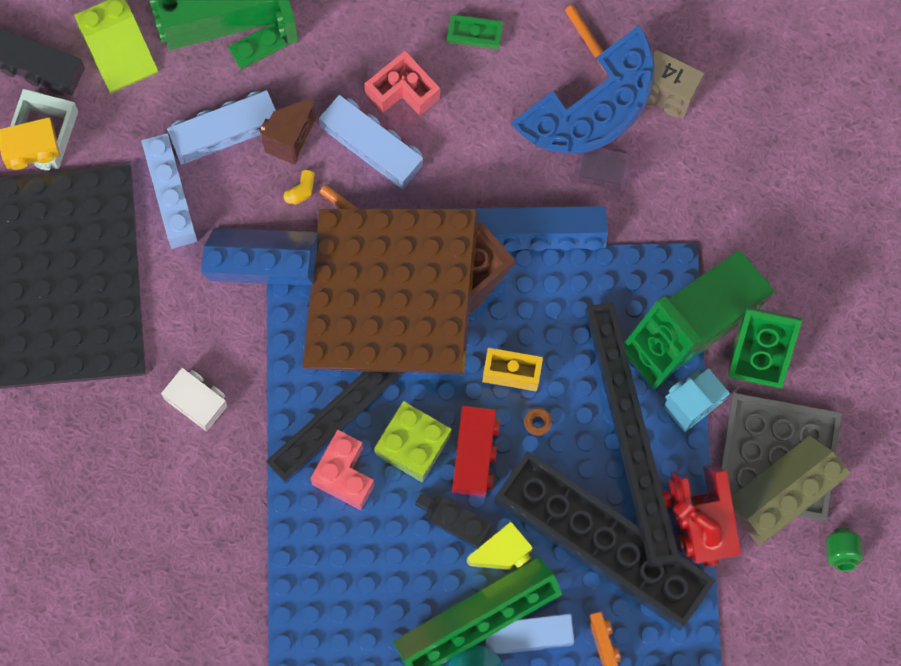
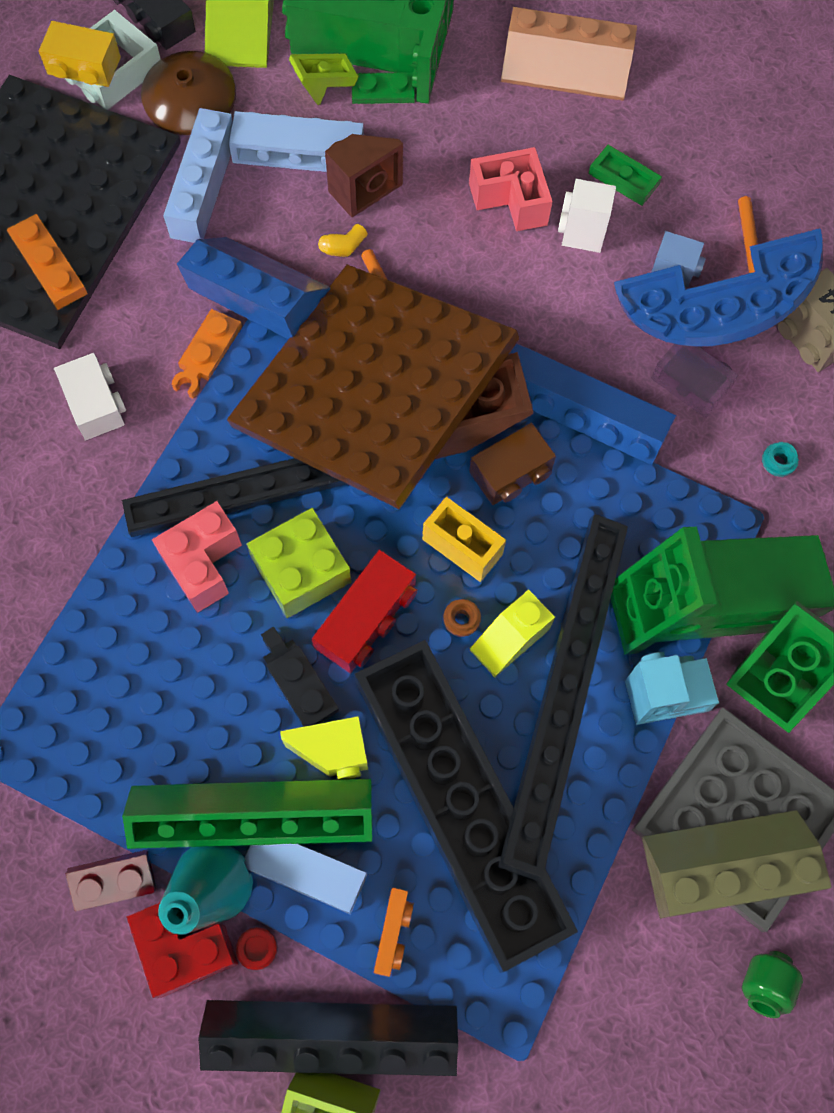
camera: 30 degrees right, 5 degrees down
light blue brick [319,95,423,190] -> none
red torso [663,463,741,567] -> none
none -> orange plate [7,214,88,310]
none -> reddish brown dish [141,51,236,135]
none -> orange plate [172,309,242,399]
none -> lime slope [289,54,358,105]
none -> reddish brown brick [469,423,556,505]
none -> neon yellow slope [470,590,555,677]
none -> white brick [558,179,616,253]
none -> medium blue brick [651,231,706,287]
none -> teal plate [762,442,799,477]

